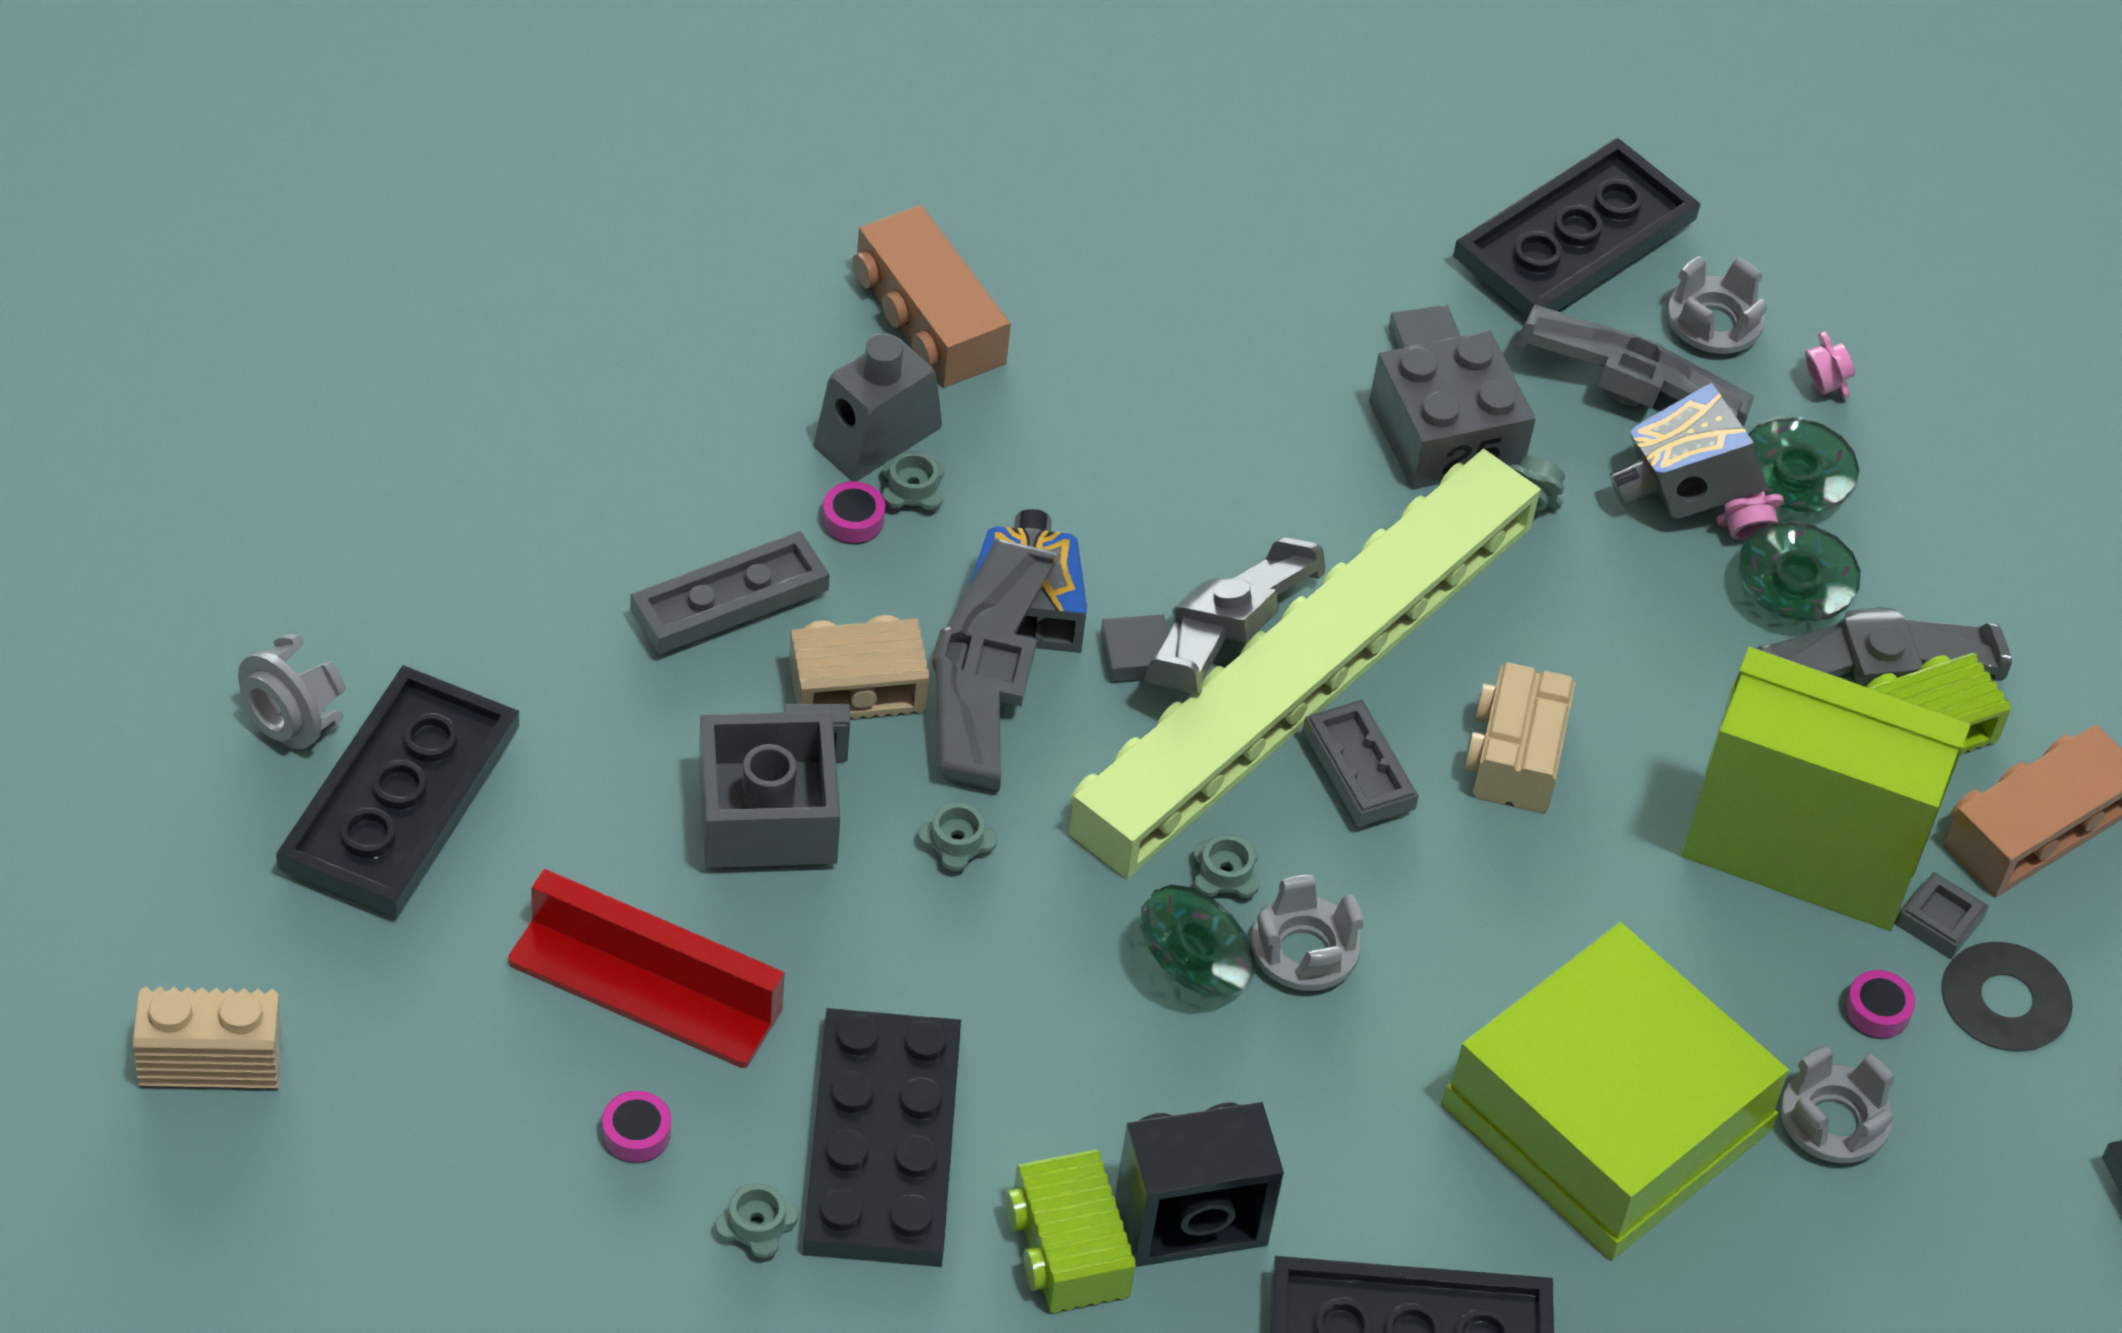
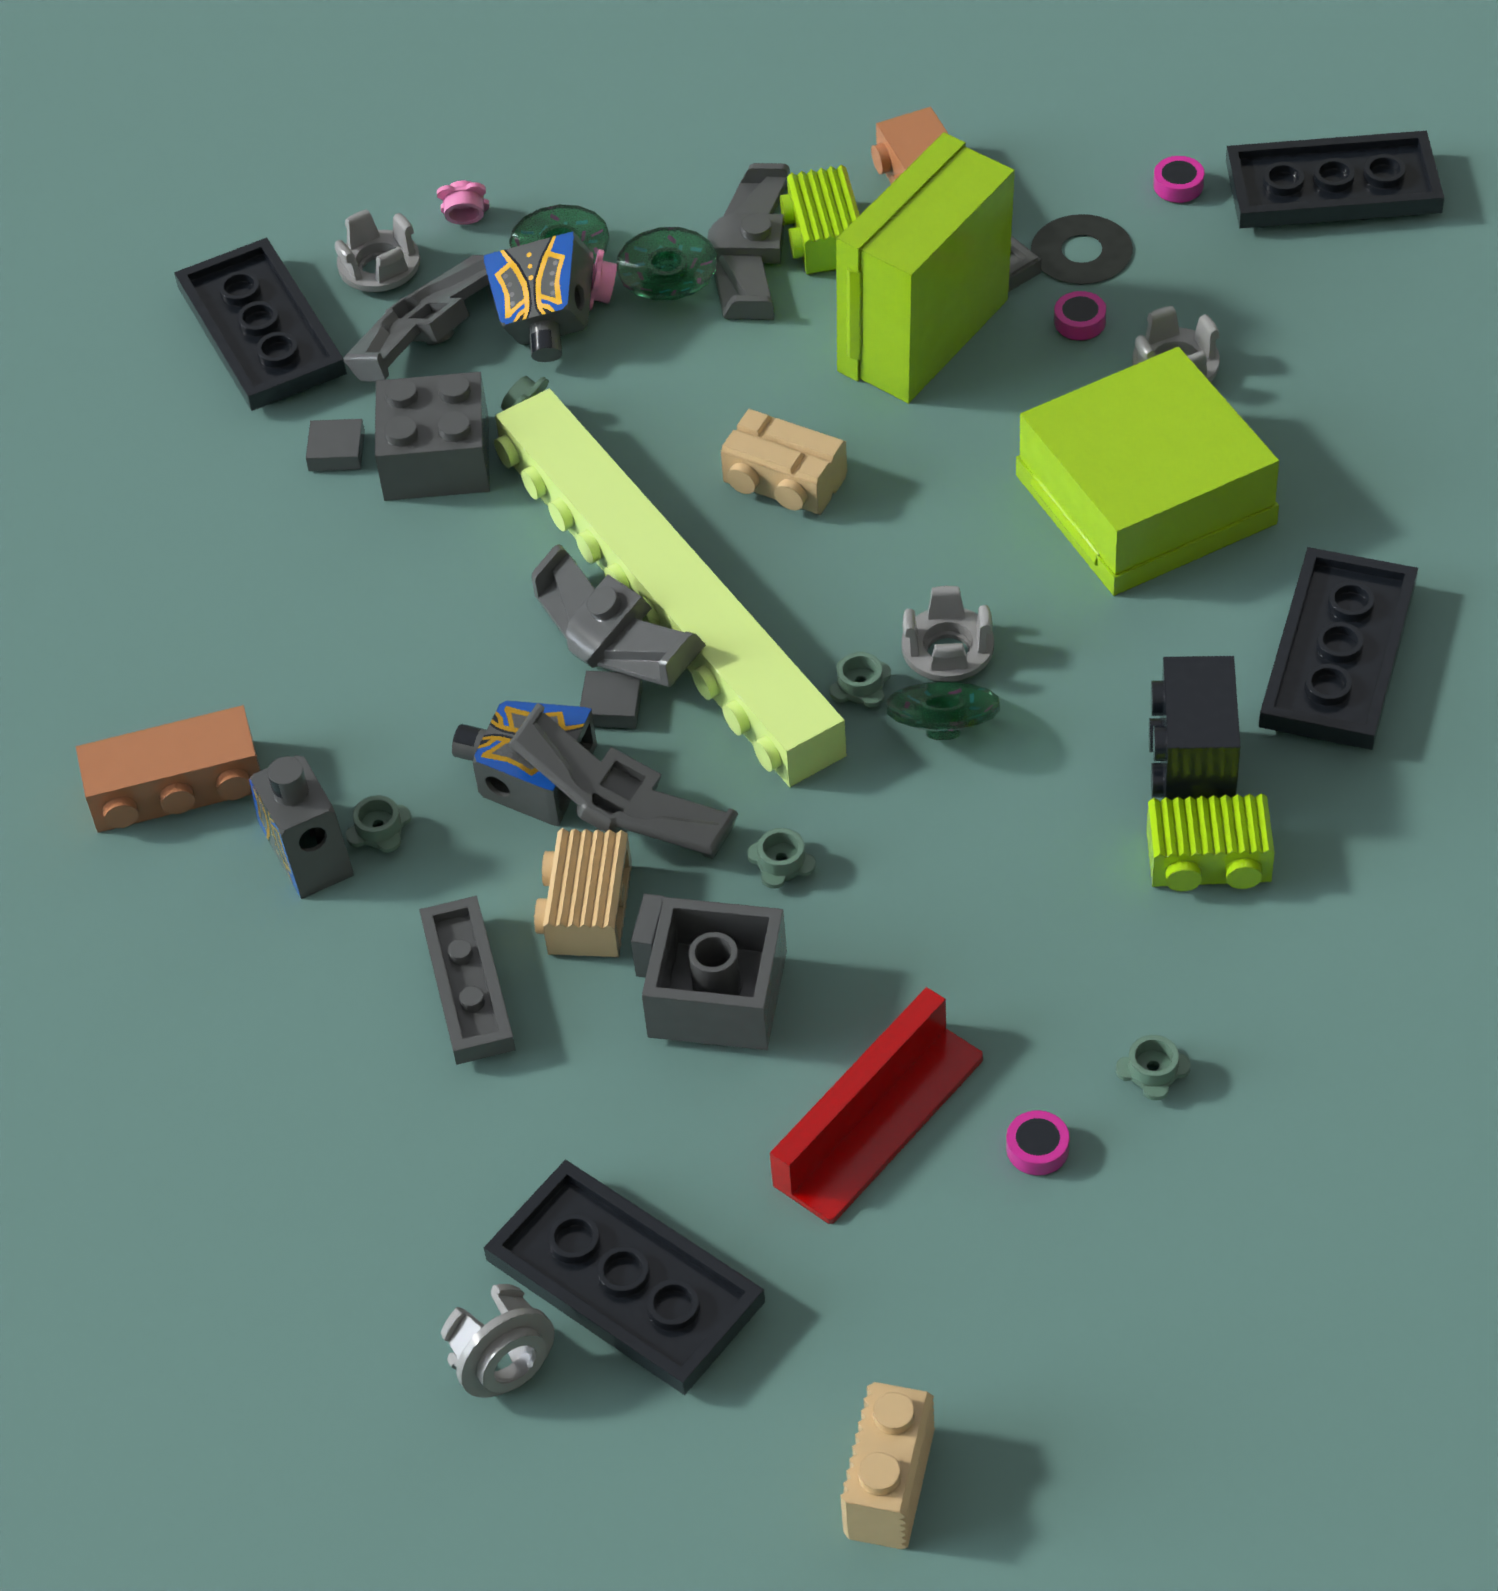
camera: 65 degrees left, 0 degrees up
black plate [803,1008,961,1267] -> none
dark pink tile [822,481,885,543] -> none
dark grey plate [1302,699,1419,827] -> none

